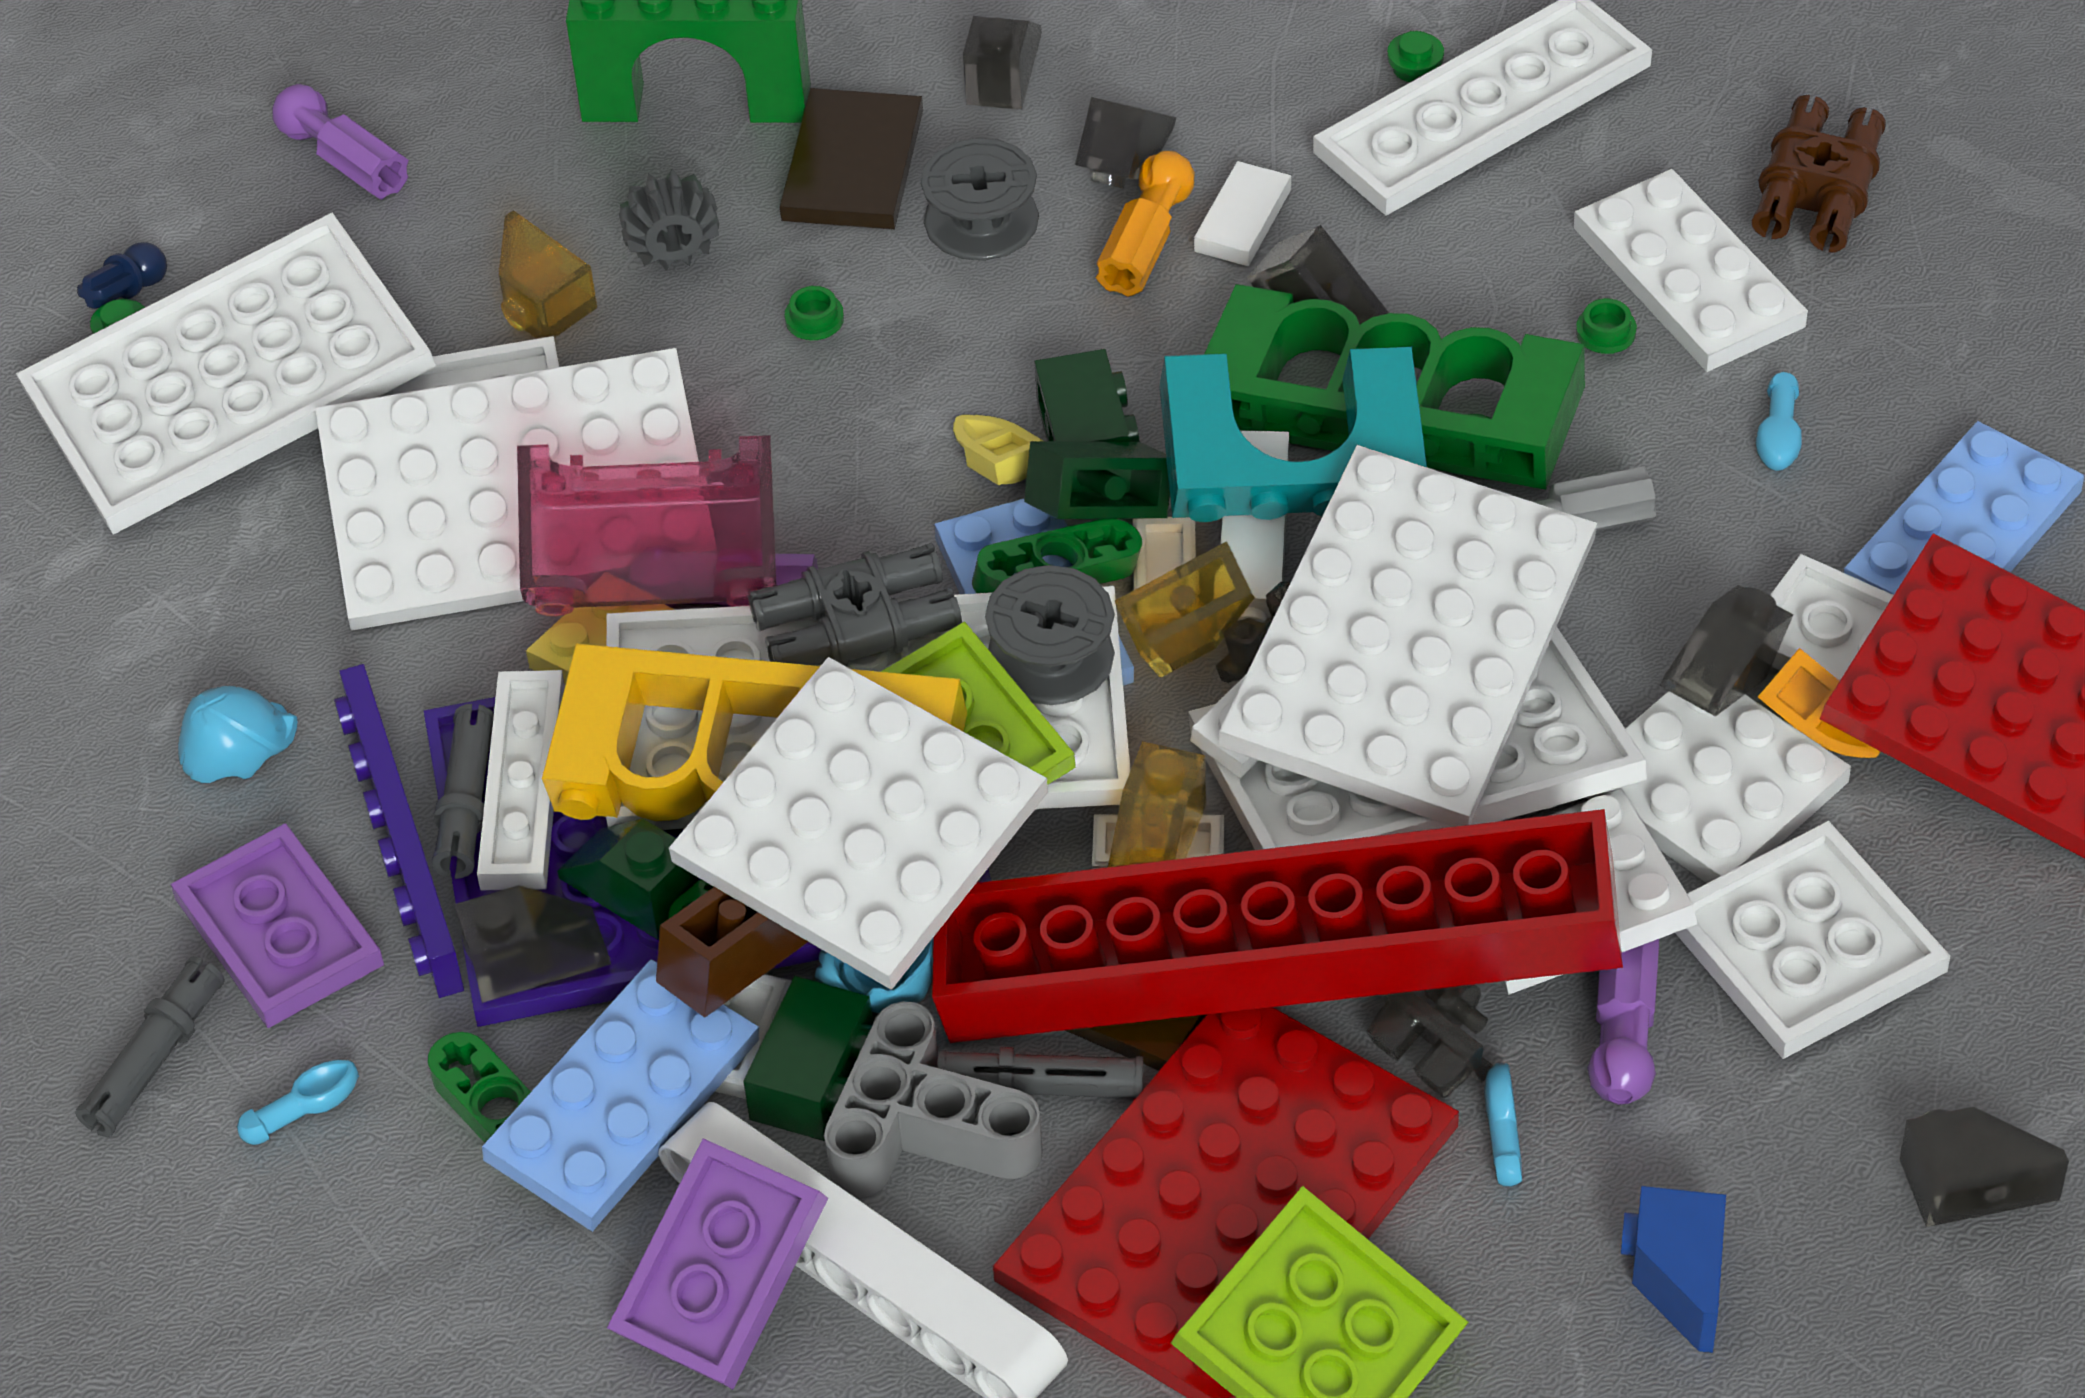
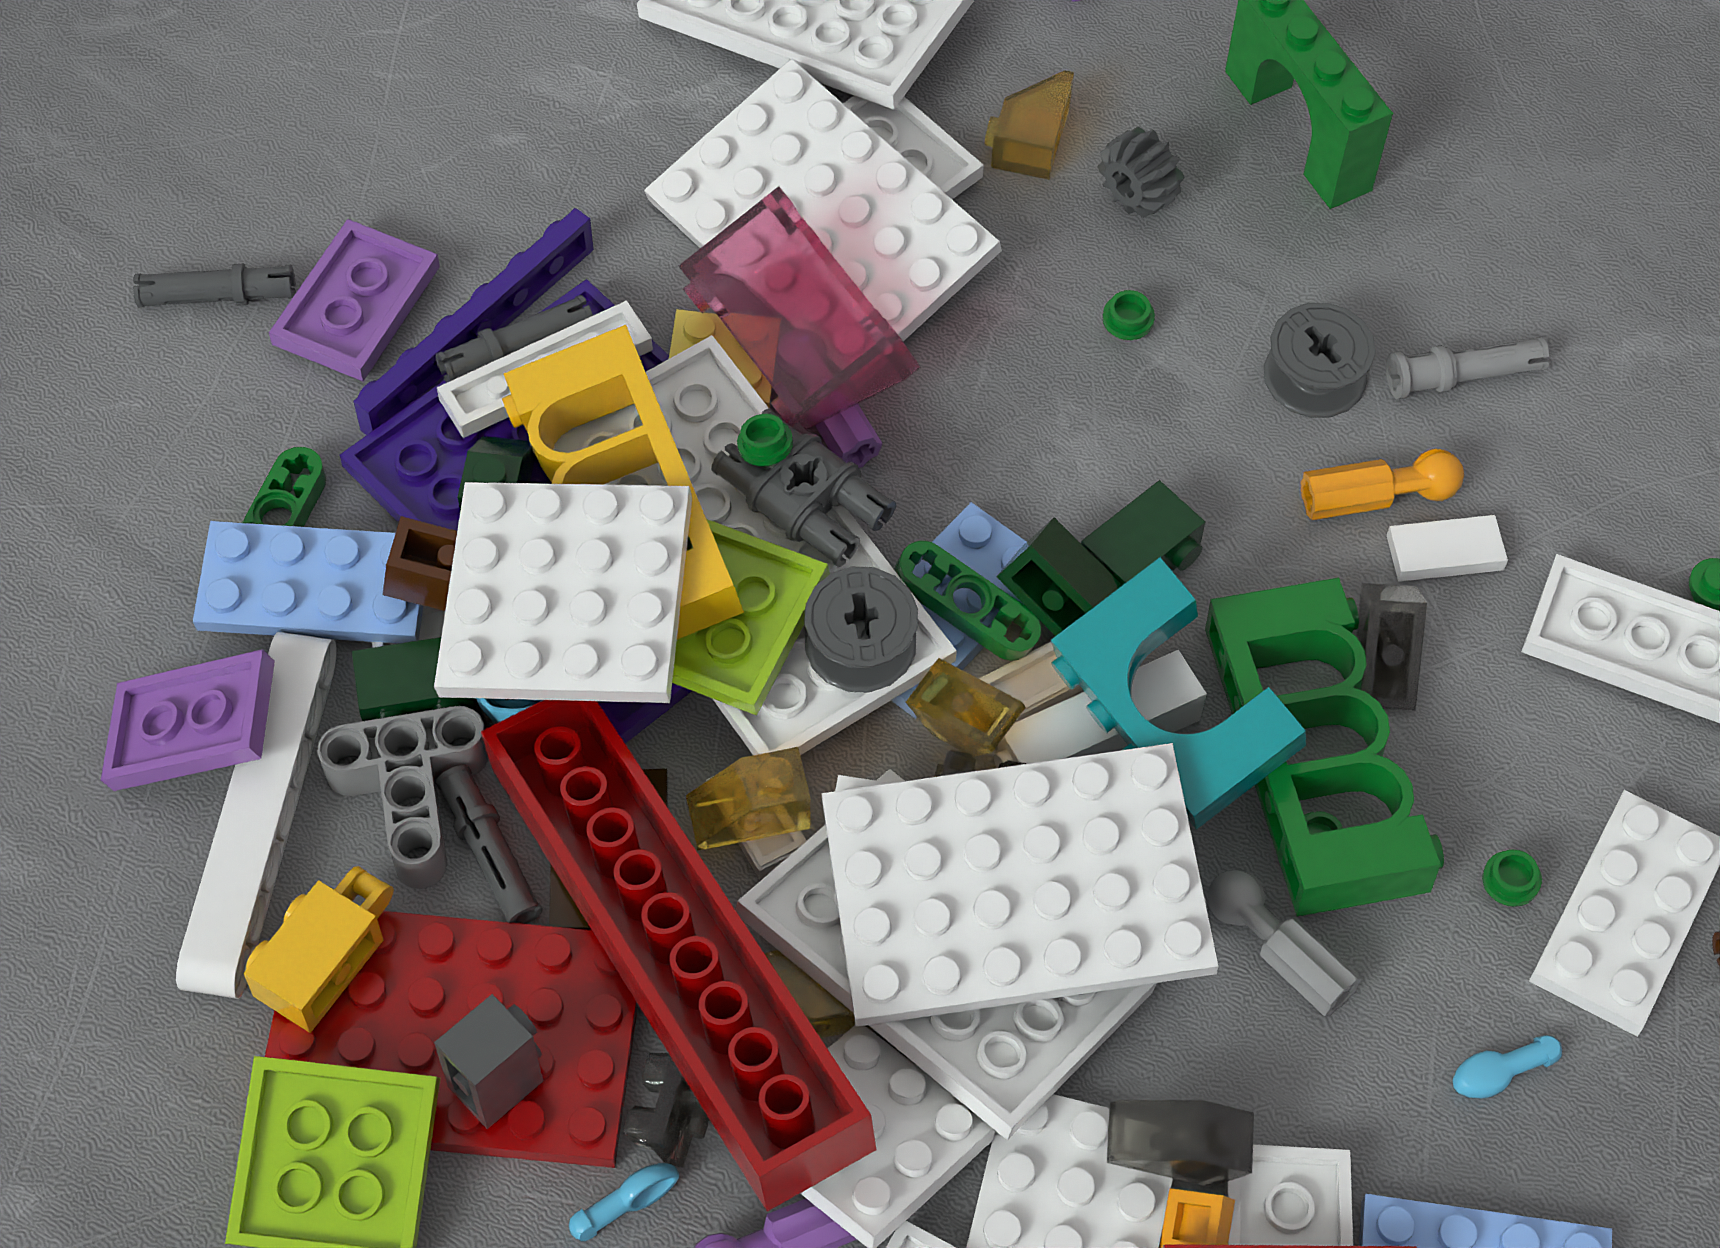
camera: 55 degrees right, 10 degrees up
medium azure hair [178,686,298,783] -> none
medium azure piece [237,1060,359,1145] -> none
clear smoke slope [454,885,611,1003] -> none
dark brown tile [780,88,923,230] -> none
light yellow plate [953,415,1043,485] -> none
clear smoke slope [963,16,1042,110] -> none
clear smoke slope [1075,97,1176,189] -> none
none -> yellow brick [243,866,394,1033]
none -> dark grey brick [434,994,543,1129]
none -> green plate [737,414,793,466]
none -> light grey pin [1386,337,1550,399]

